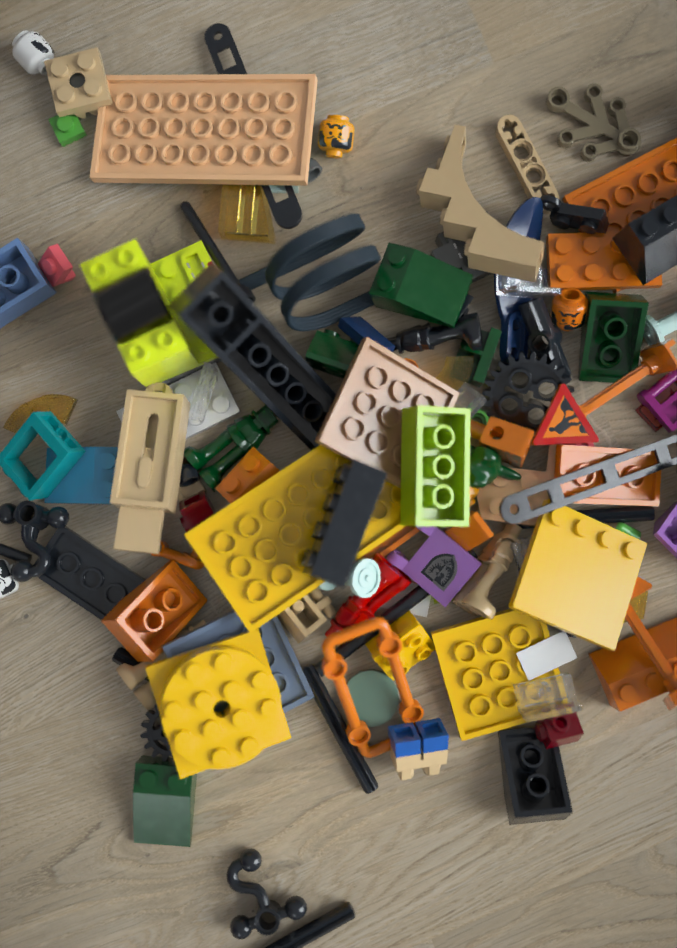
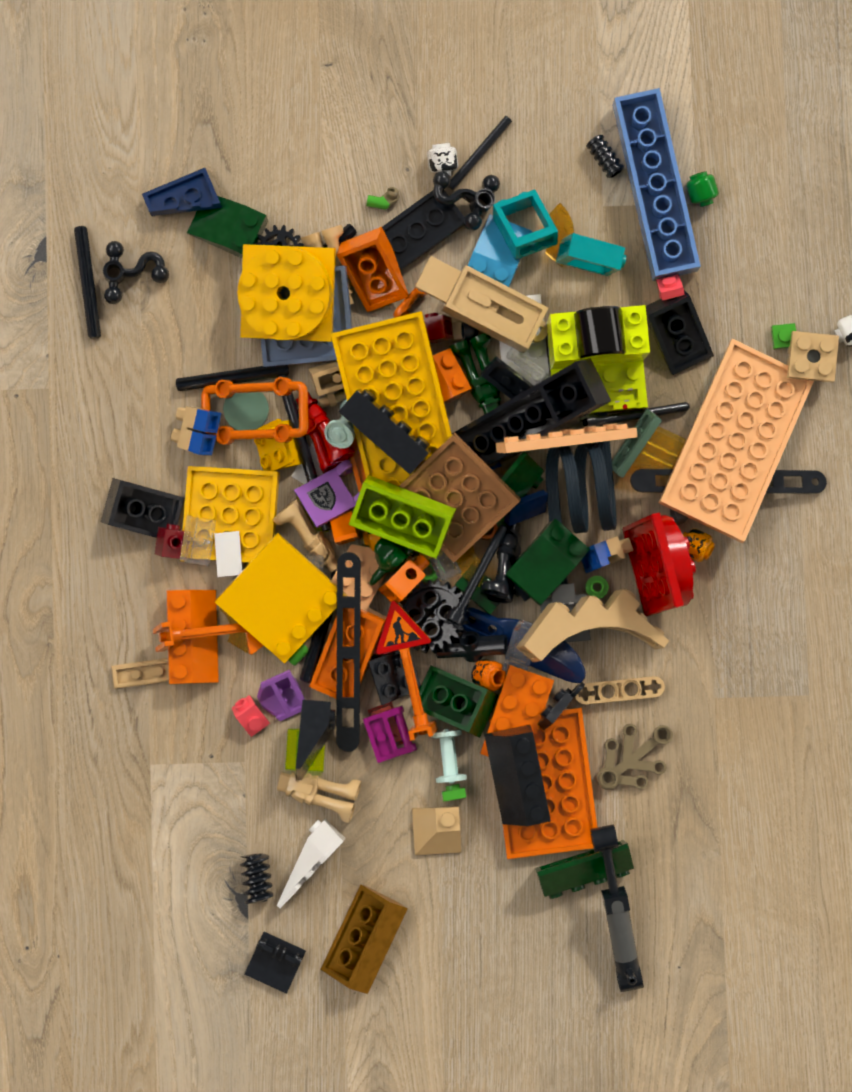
camera: 110 degrees right, 0 degrees up
none -> dark blue wing [142,168,222,216]
none -> arm [366,187,399,210]
none -> black hinge [368,650,421,705]
none -> black piece [445,525,507,627]
none -> black plate [481,356,534,399]
none -> light nougat wing [496,423,637,453]
none -> teal window [556,233,626,276]
none -> hips [581,536,633,573]
none -> bright green plate [585,576,609,599]
none -> sand green tile [612,409,662,478]
none -> red piece [622,512,696,617]
none -> black slope [646,290,714,375]

